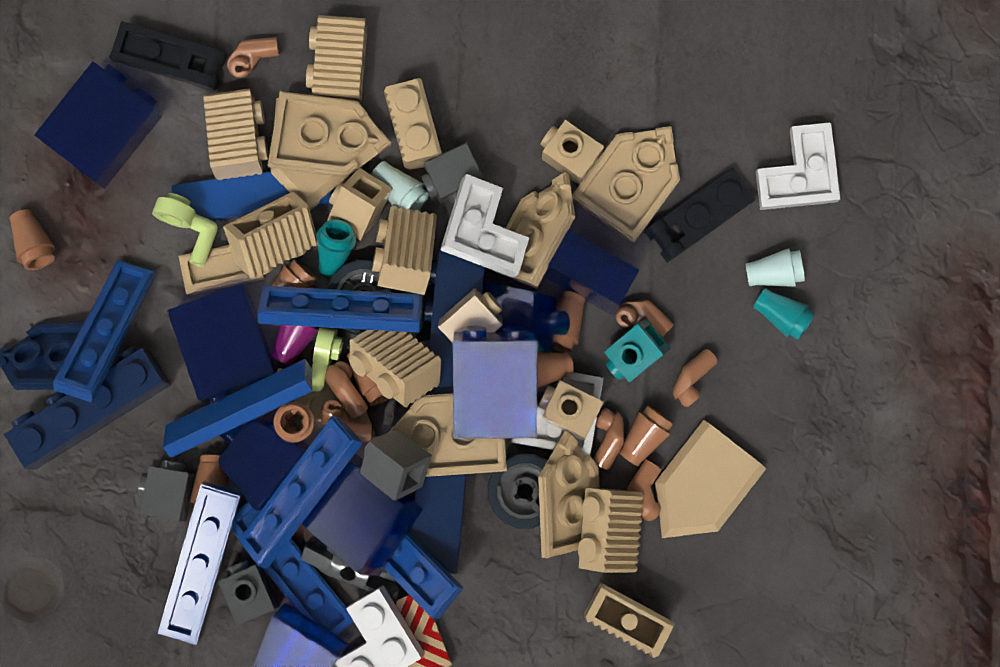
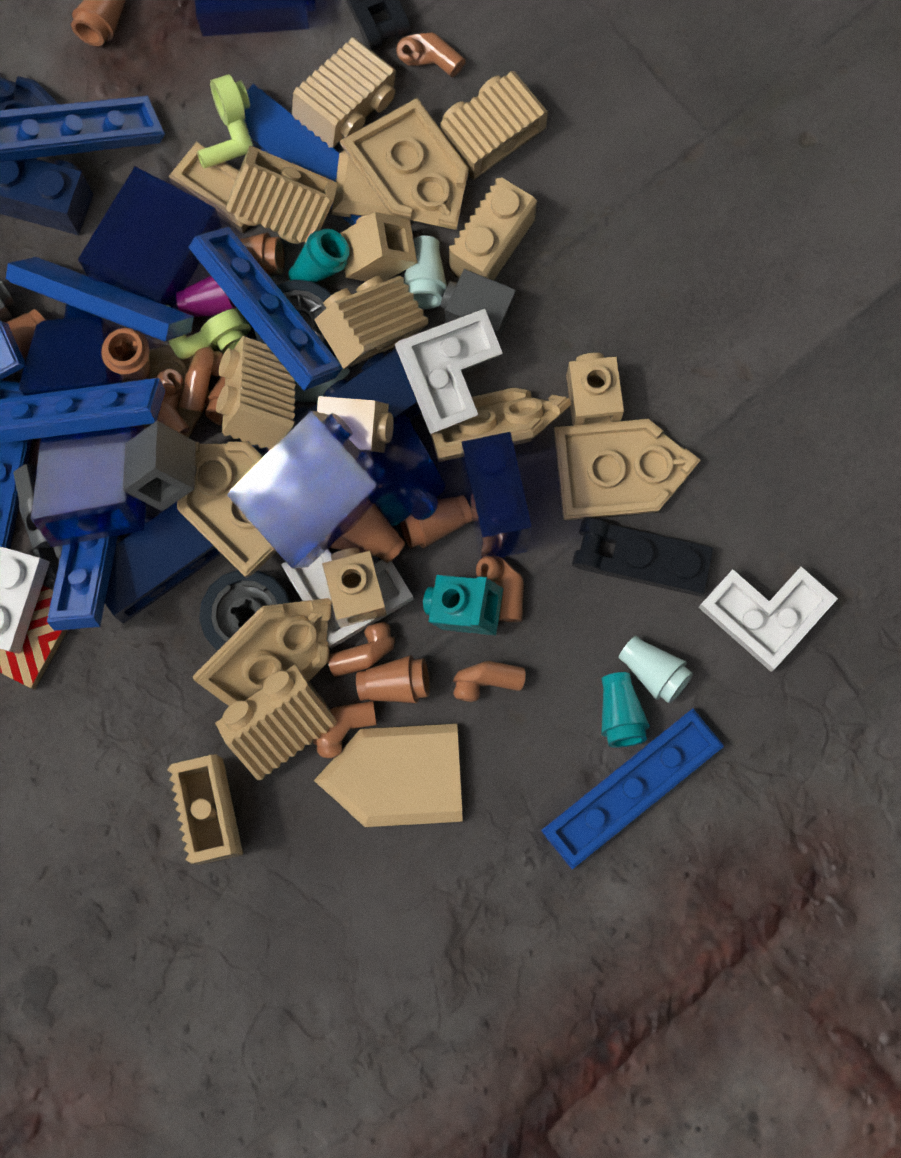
camera: 50 degrees right, 5 degrees down
none -> blue tile [541,708,724,870]

